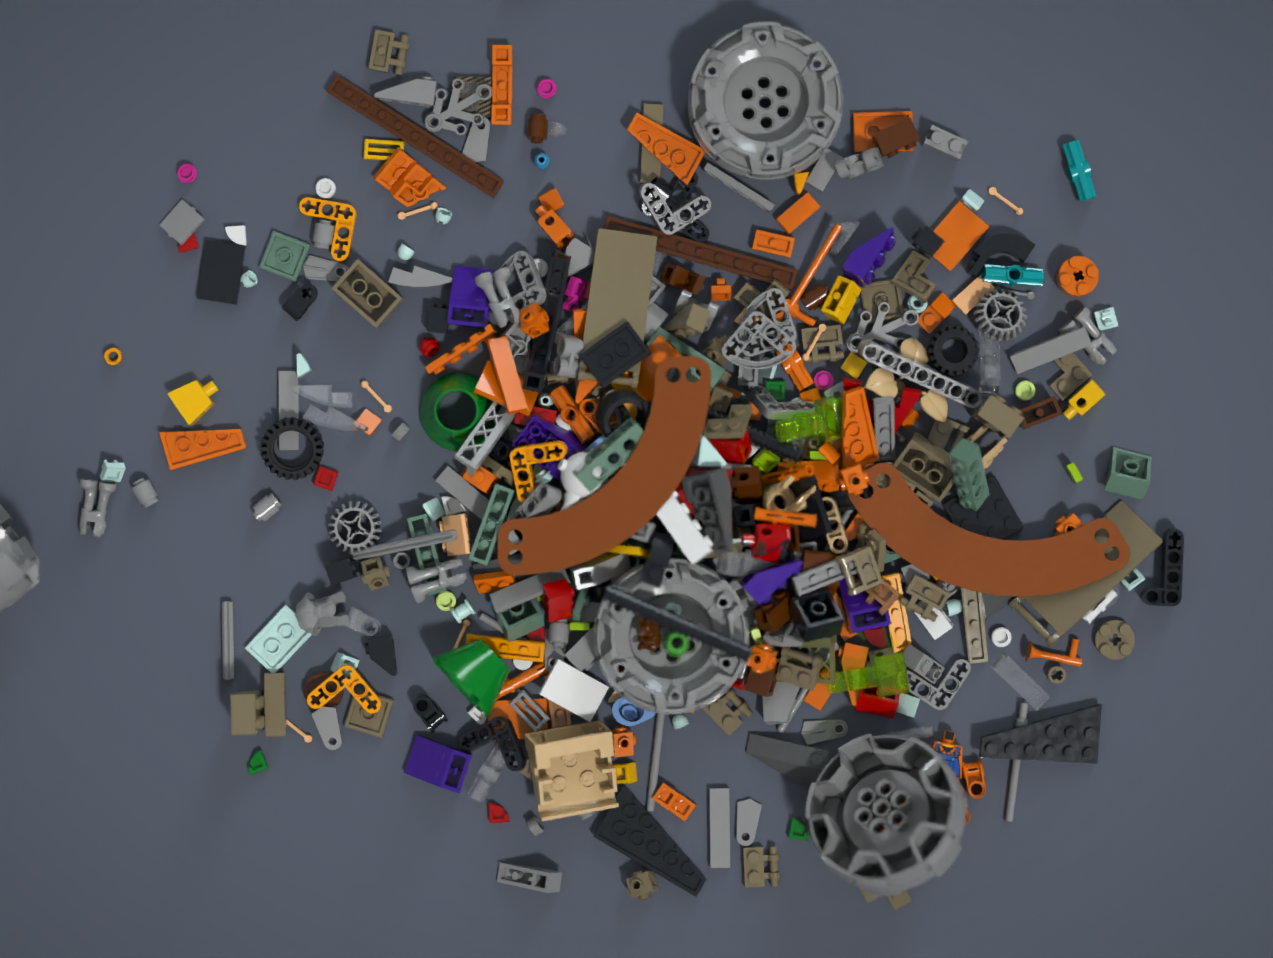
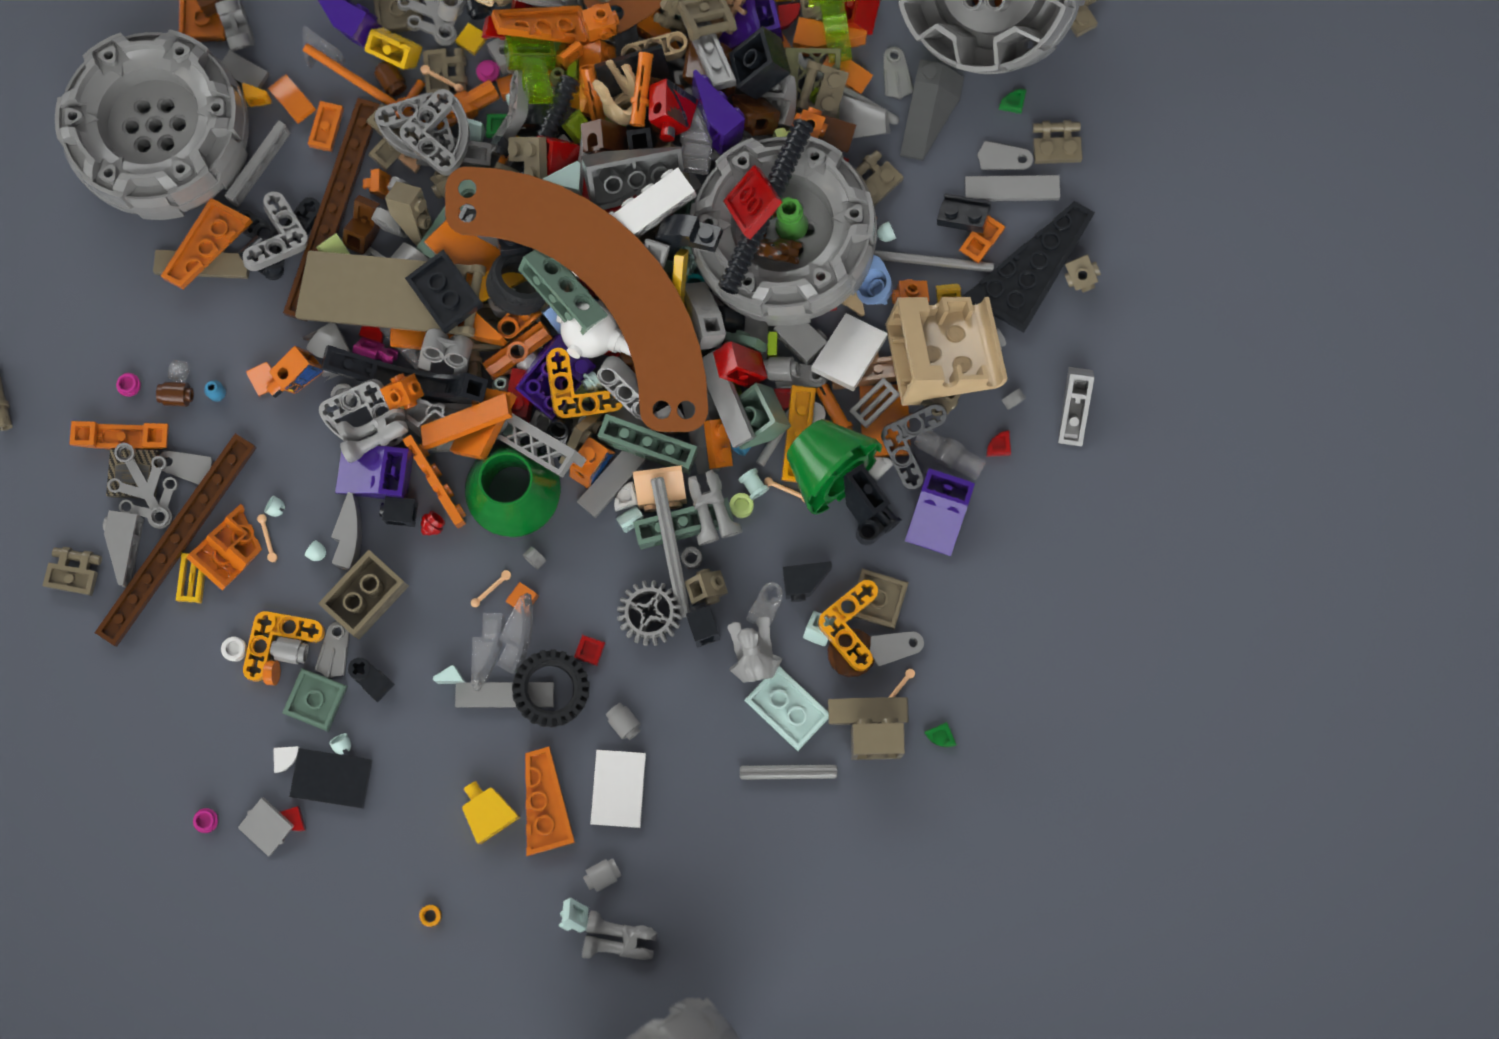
camera: 80 degrees left, 10 degrees down
none -> orange tile [262,661,281,685]
none -> yellowish green tile [316,233,350,254]
none -> white tile [591,750,646,828]
none -> red tile [723,165,783,239]
none -> black slope [843,464,891,525]
none -> black plate [937,194,991,233]

